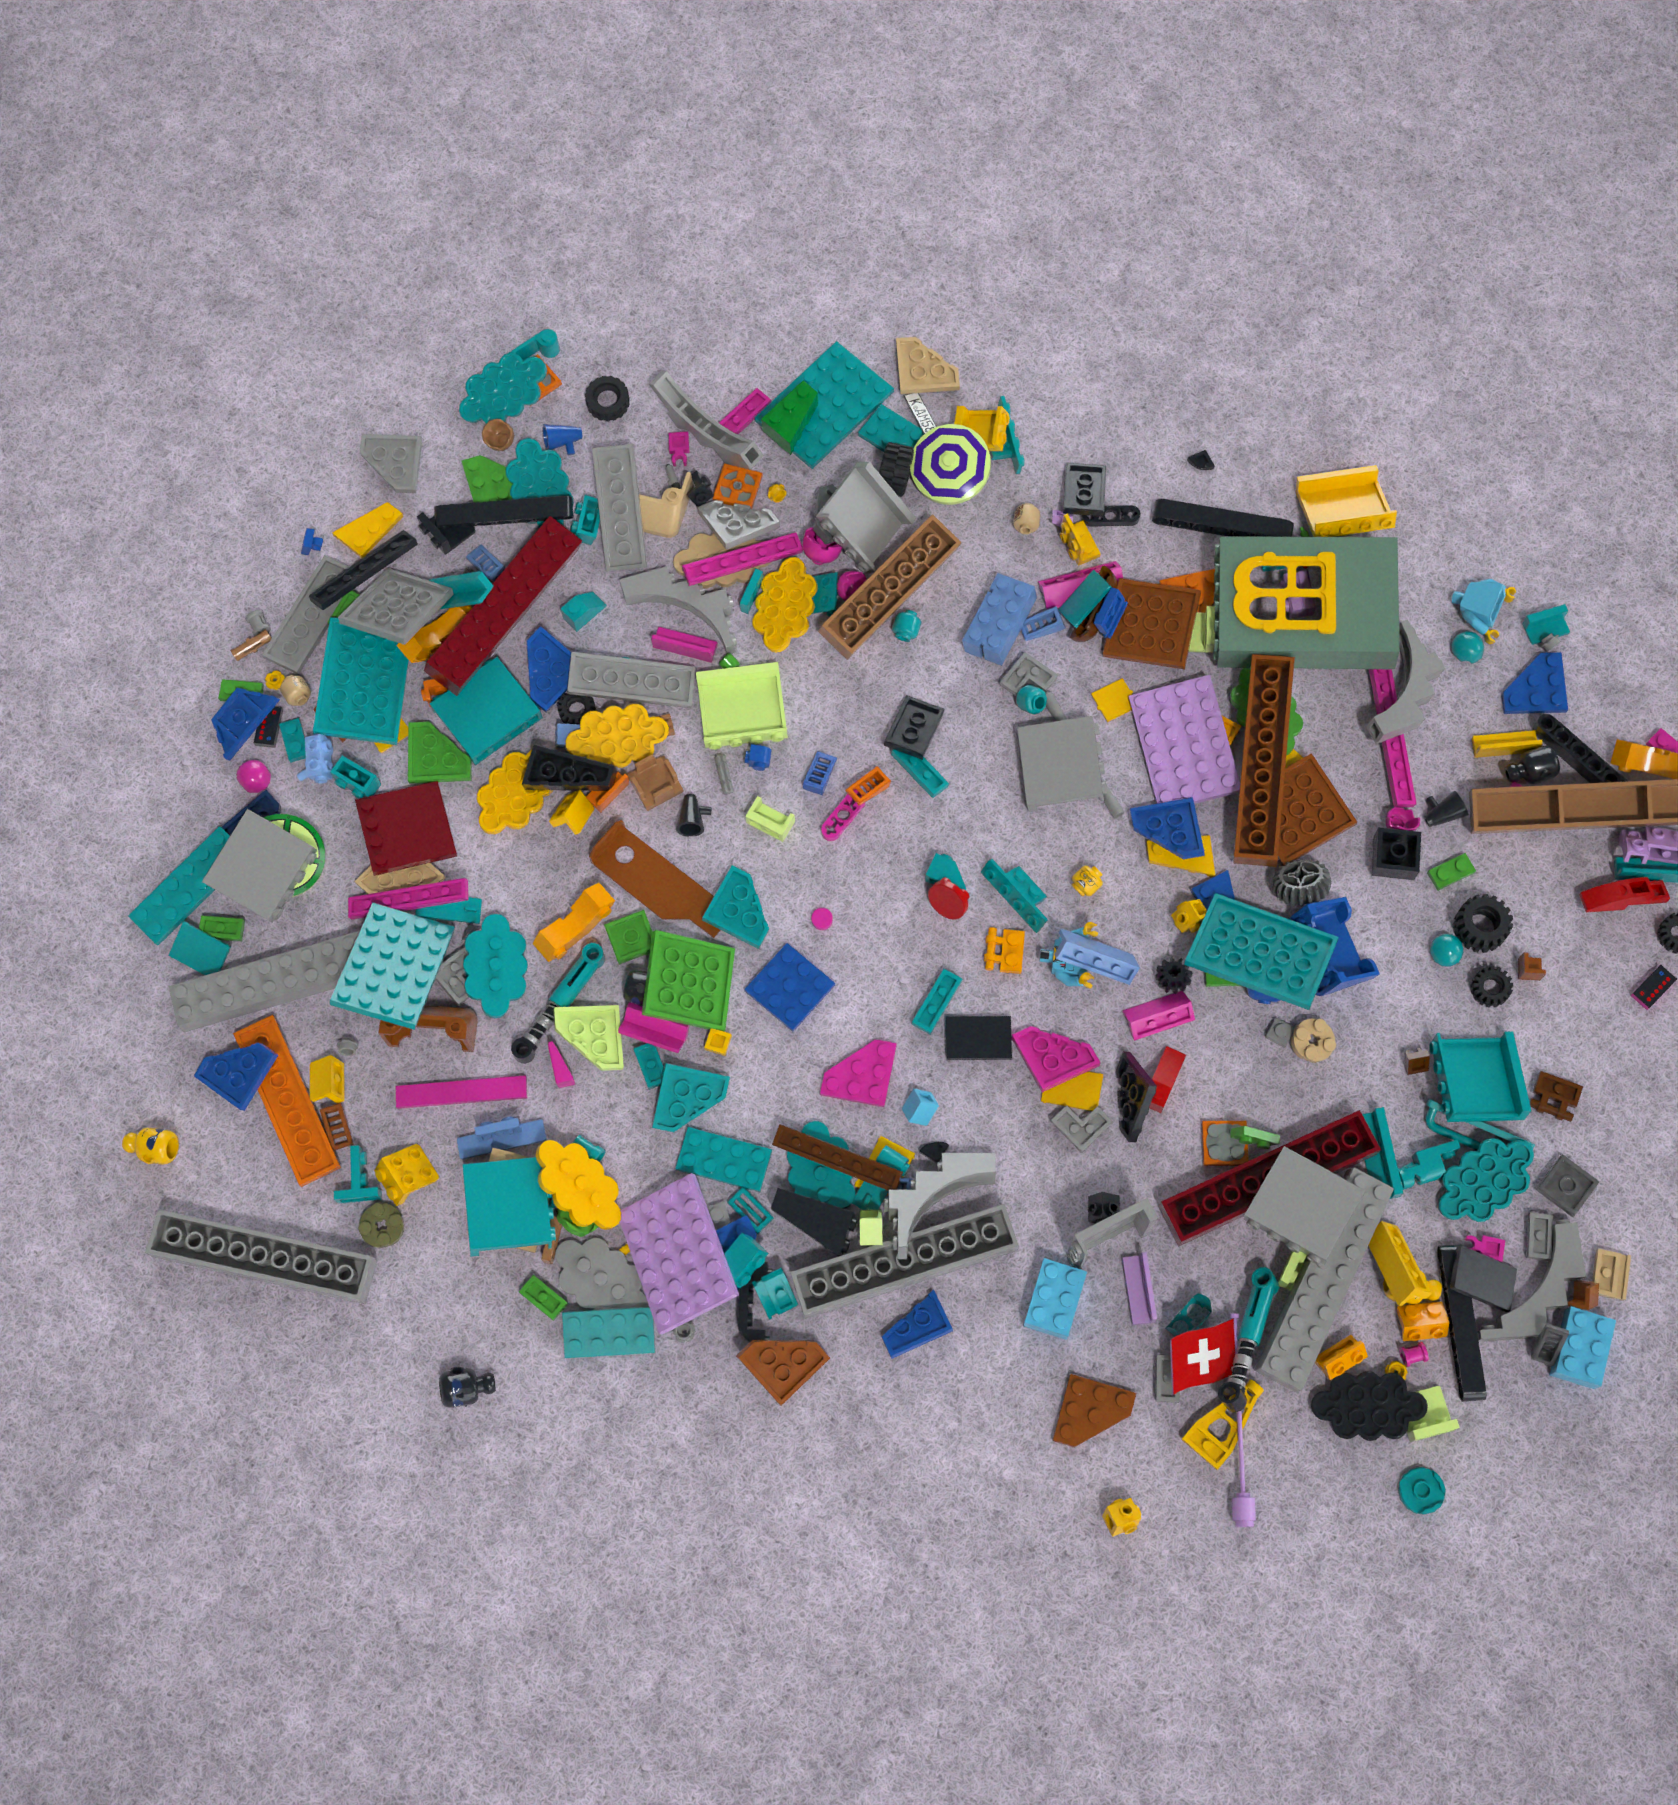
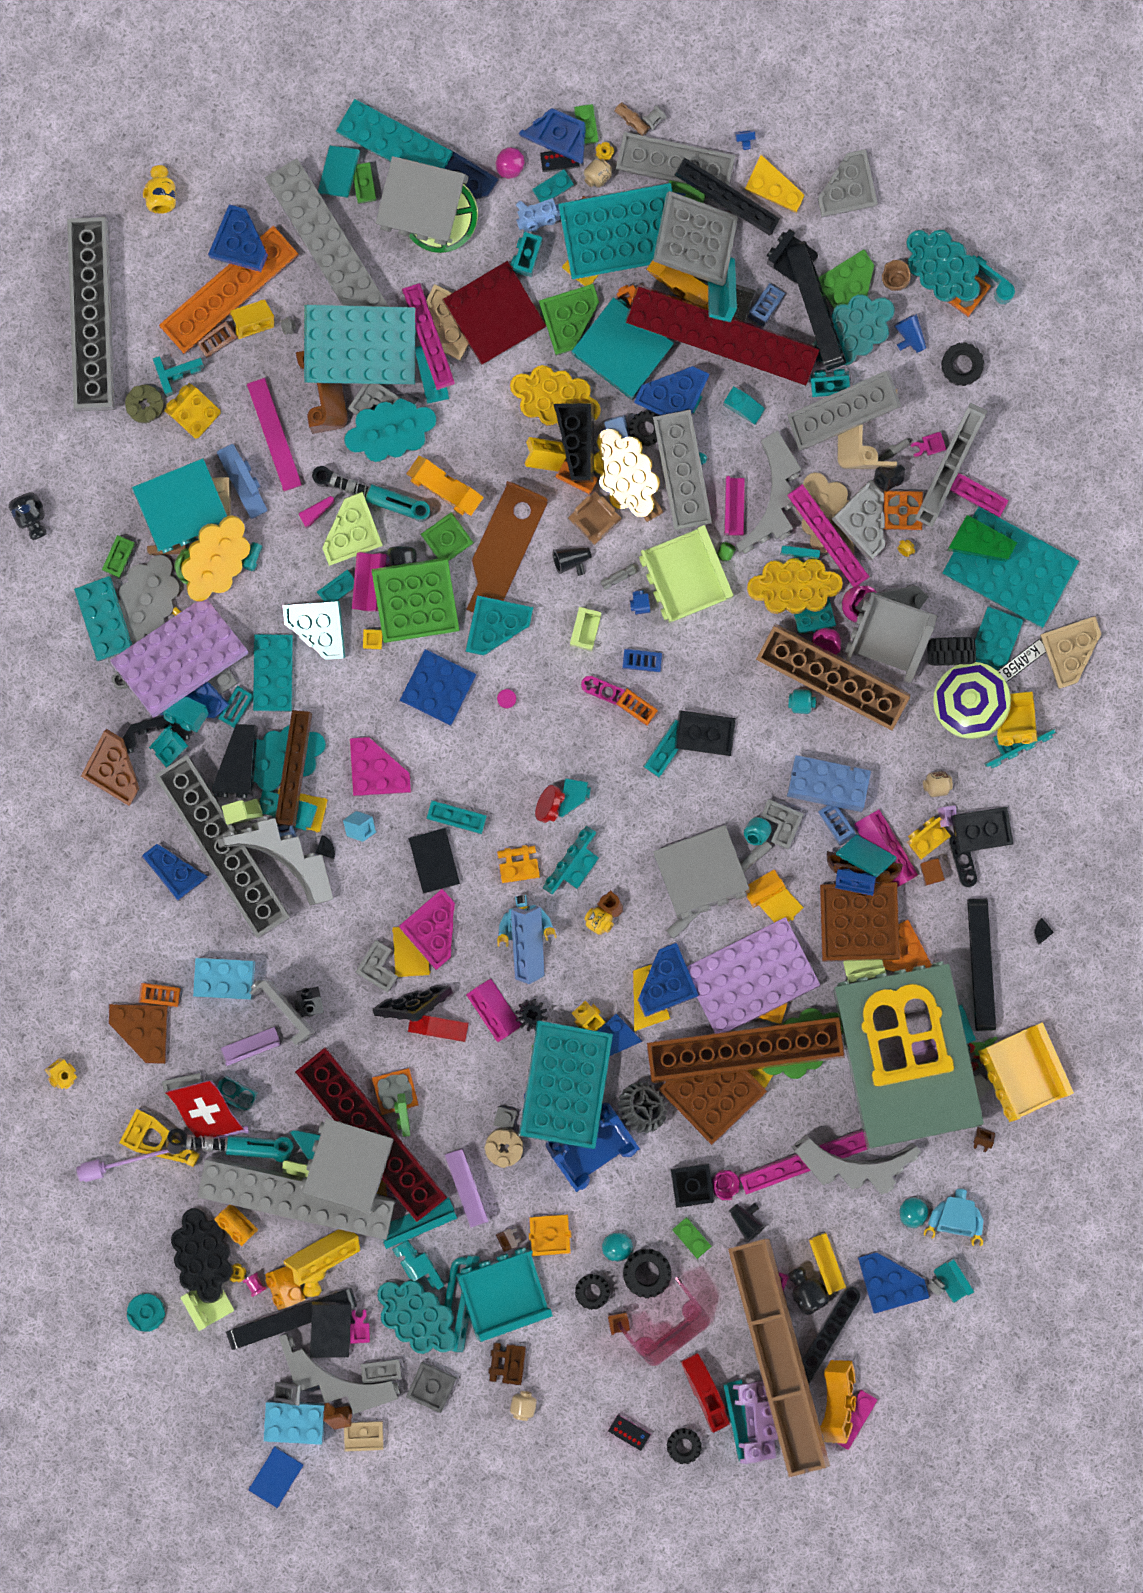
camera: 75 degrees right, 15 degrees up
none -> orange slope [138,983,181,1007]
none -> blue piece [248,1447,304,1508]
none -> teal slope [290,1130,321,1160]
none -> lavender panel [445,1148,489,1227]
none -> tan head [510,1391,537,1421]
none -> light orange plate [528,1214,571,1256]
none -> dark orange plate [597,890,623,918]
none -> clear pink windscreen [617,1276,710,1366]
none -> light orange panel [746,870,786,908]
none -> dark orange panel [920,858,945,886]
none -> reddish brown tile [973,1127,996,1152]

